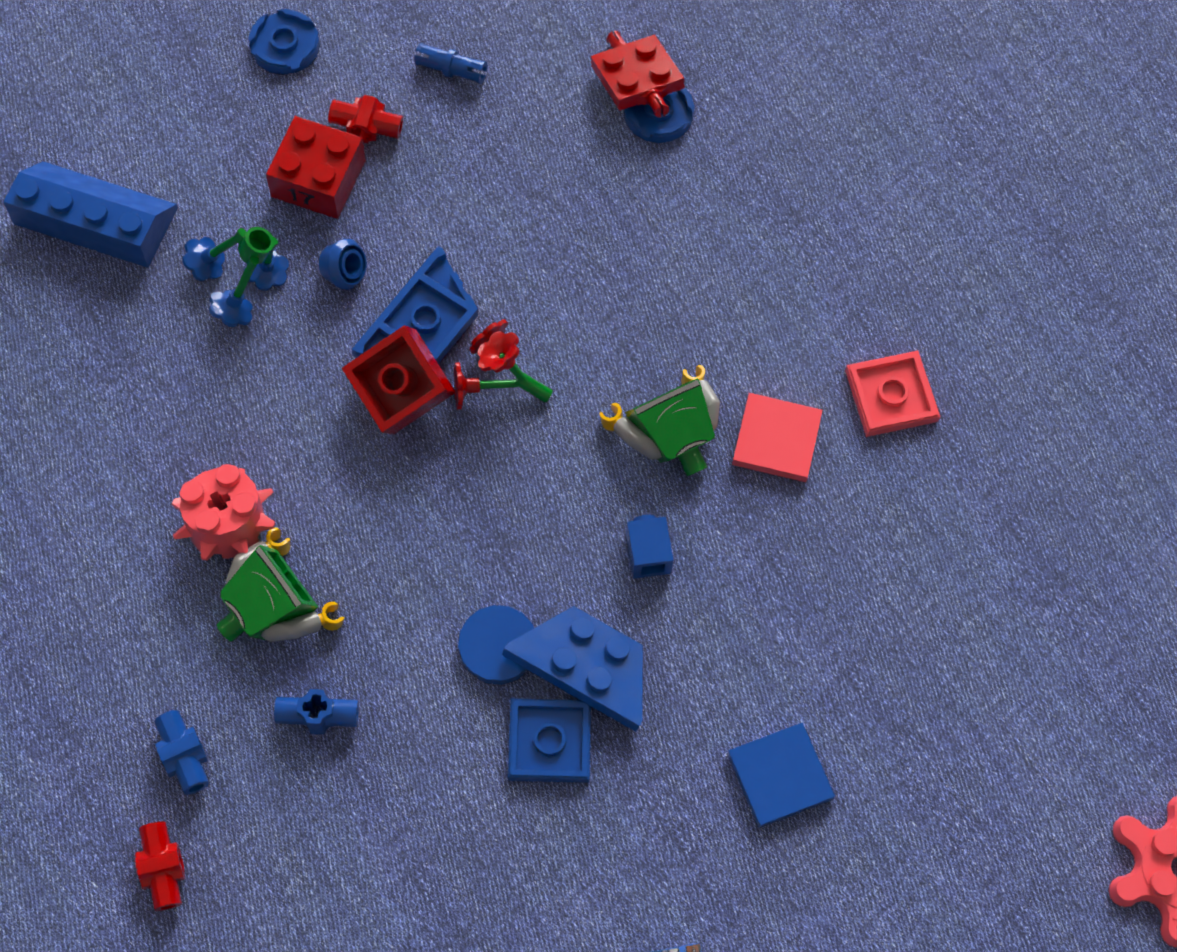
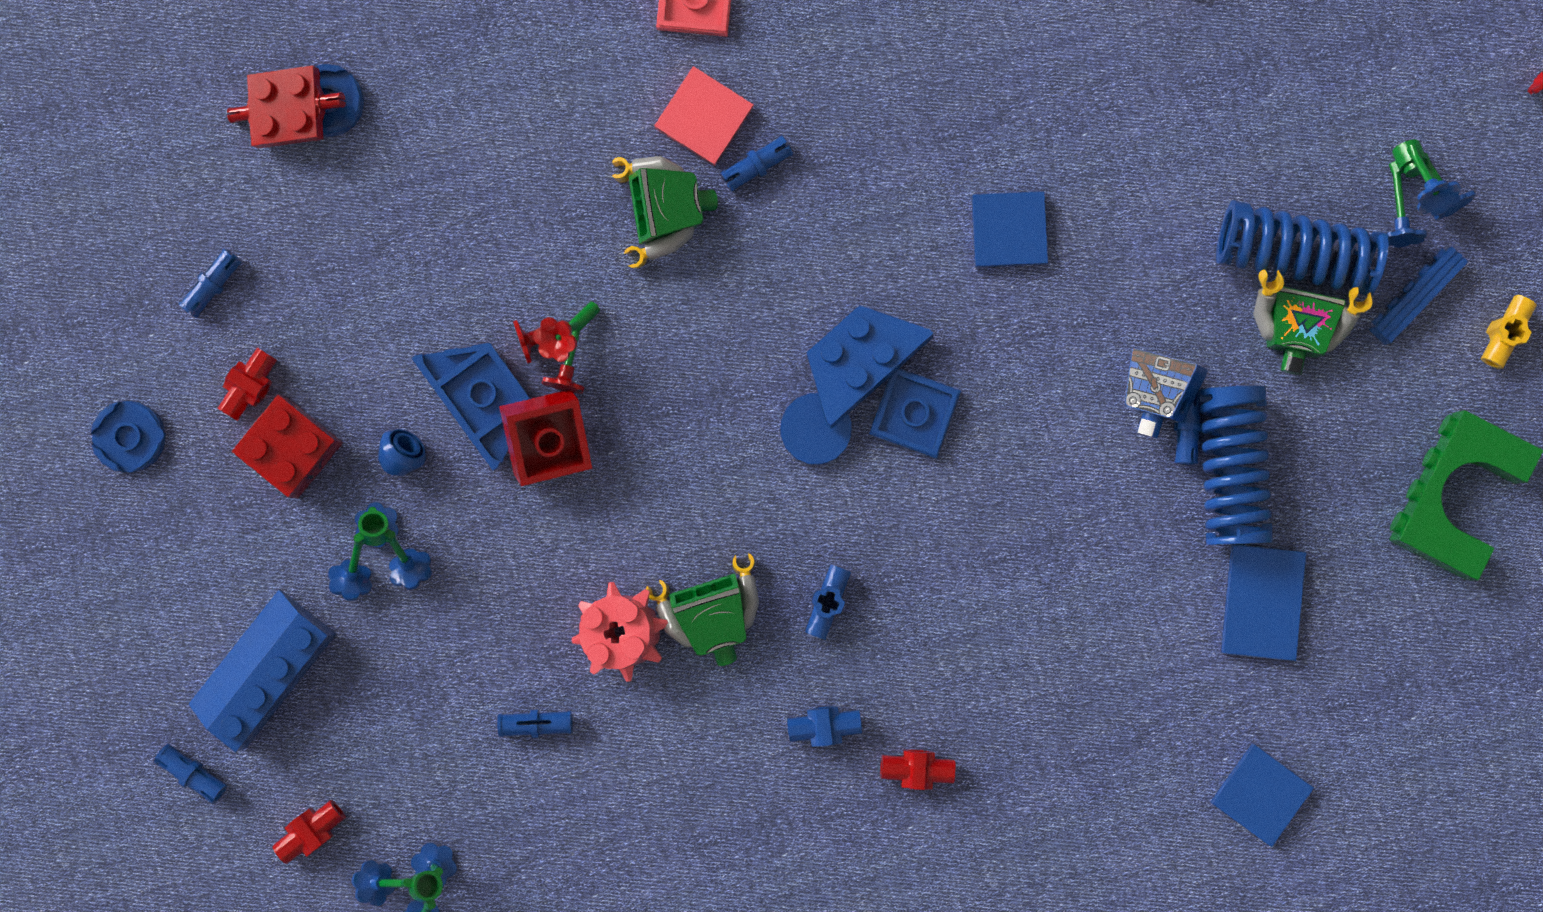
camera: 65 degrees left, 20 degrees up
blue brick [625,514,674,579] -> none
none -> blue pin [497,709,573,739]
none -> blue pin [720,135,793,192]

